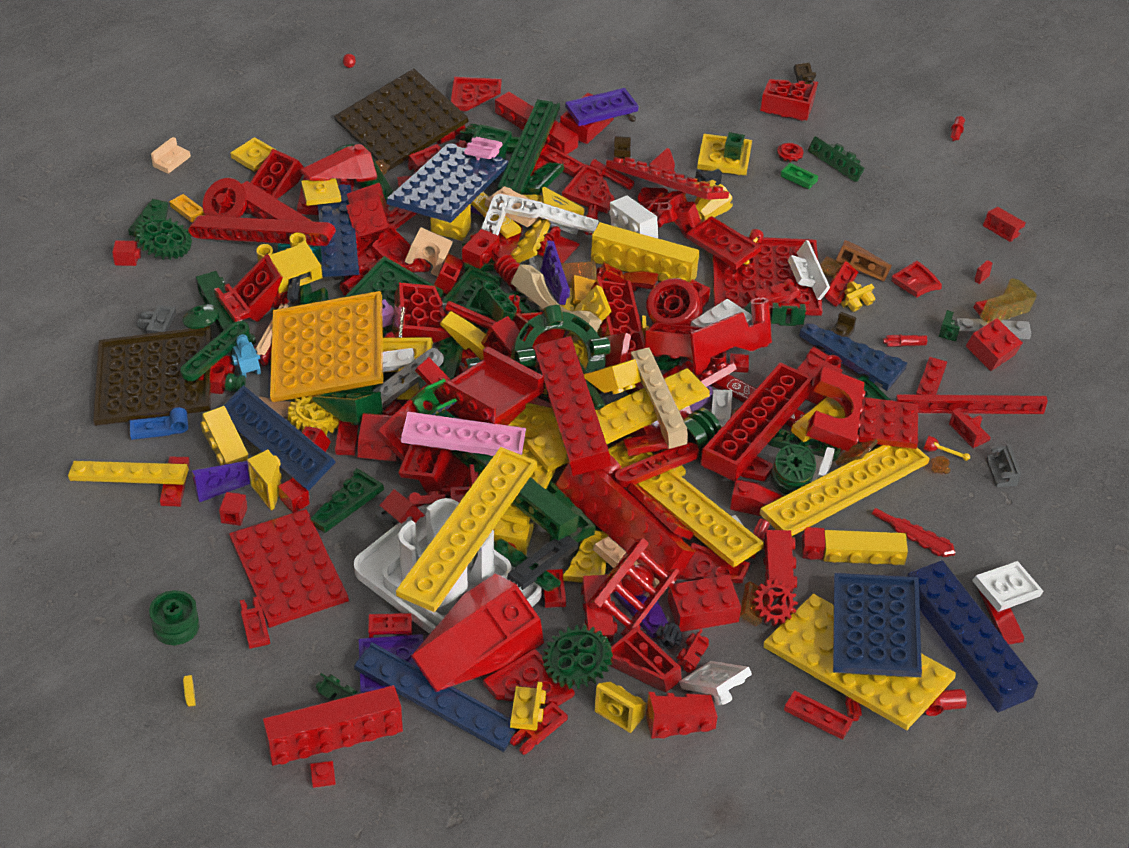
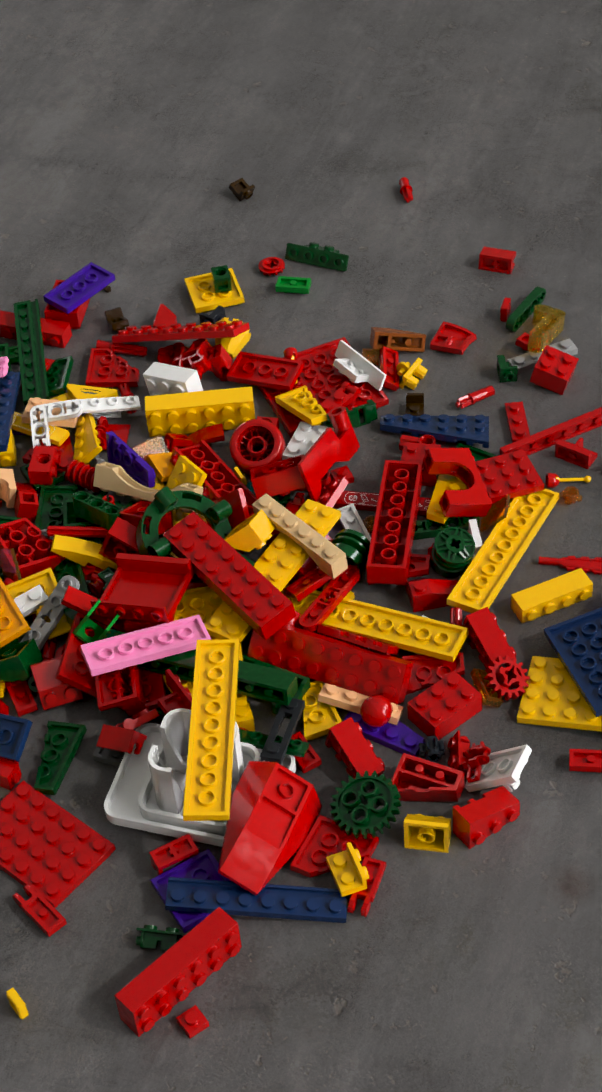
camera: 20 degrees left, 0 degrees up
red plate [539,144,585,177] -> none
red fence [586,538,679,637] -> none
red wedge [760,79,818,121] -> none
red brick [802,527,825,560] -> none
none -> yellow wing [275,385,328,426]
none -> red piece [462,741,491,783]
none -> dark green beam [506,286,546,332]

